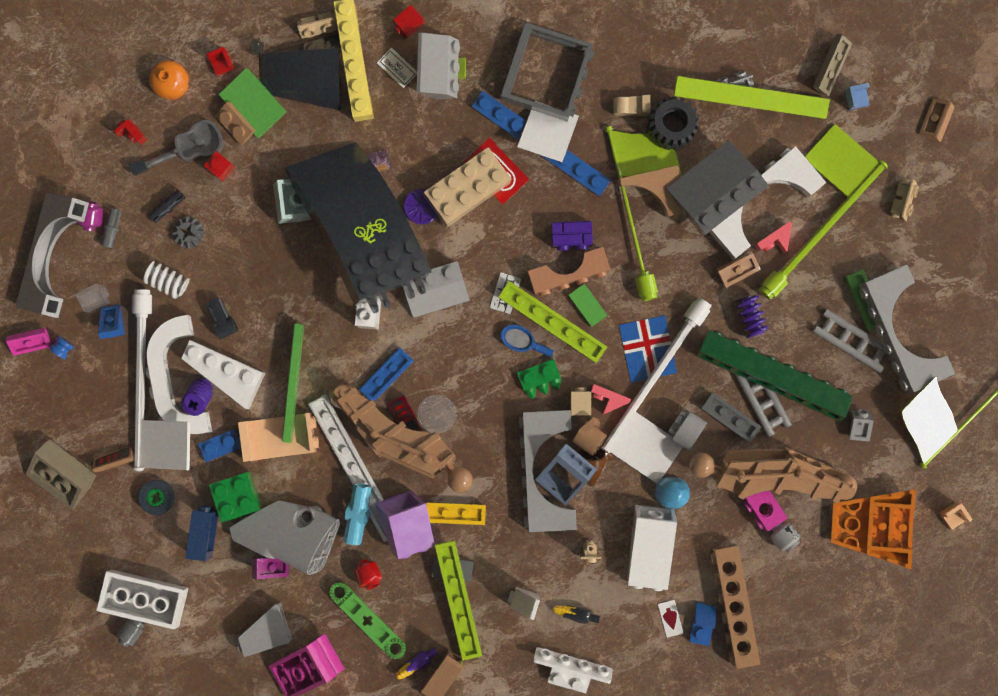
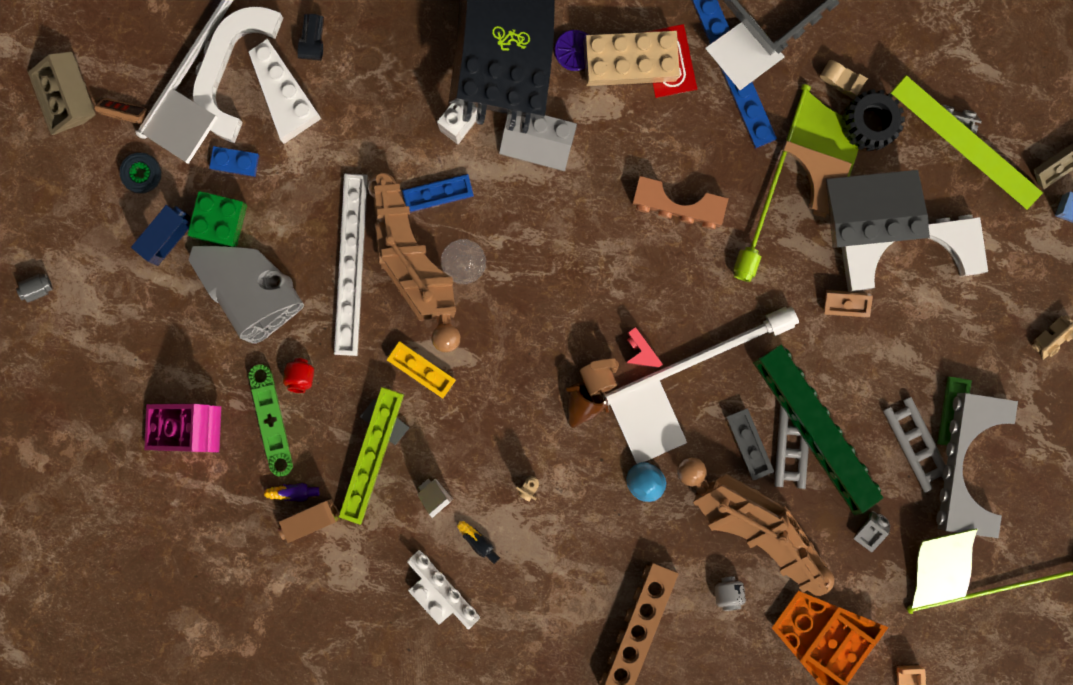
camera: 30 degrees right, 0 degrees up
white brick [97,570,189,629] -> none
dark purple piece [181,378,213,416] -> none
light grey slope [237,602,292,657] -> none
light nougat panel [238,413,319,462] -> none
magenta slope [252,556,289,579] -> none
bright green tile [282,324,304,443] -> none
medium azure piece [343,483,372,545] -> none
medium lavender slope [375,490,435,559] -> none
slope [388,395,423,432] -> none
white sticker [490,273,521,314] -> none
lime plate [498,281,607,363] -> none
piece [501,325,554,357] -> none
green plate [517,359,561,399] -> none
light grey arch [519,410,577,532] -> none
sand blue window [535,444,597,506] -> none
dark purple brick [552,221,593,251] -> none
bright green tile [568,284,607,327] -> none
tan brick [570,388,591,416] -> none
sticker [619,316,677,383] -> none
white slope [627,505,677,591] -> none
white sticker [658,600,683,638] -> none
light grey piece [669,411,708,451] -> none
blue slope [689,602,716,646] -> none
dark purple piece [735,295,769,339] -> none
dark pink brick [743,490,788,531] -> none
coral slope [754,221,792,253] -> none
lime flag [759,124,888,300] -> none

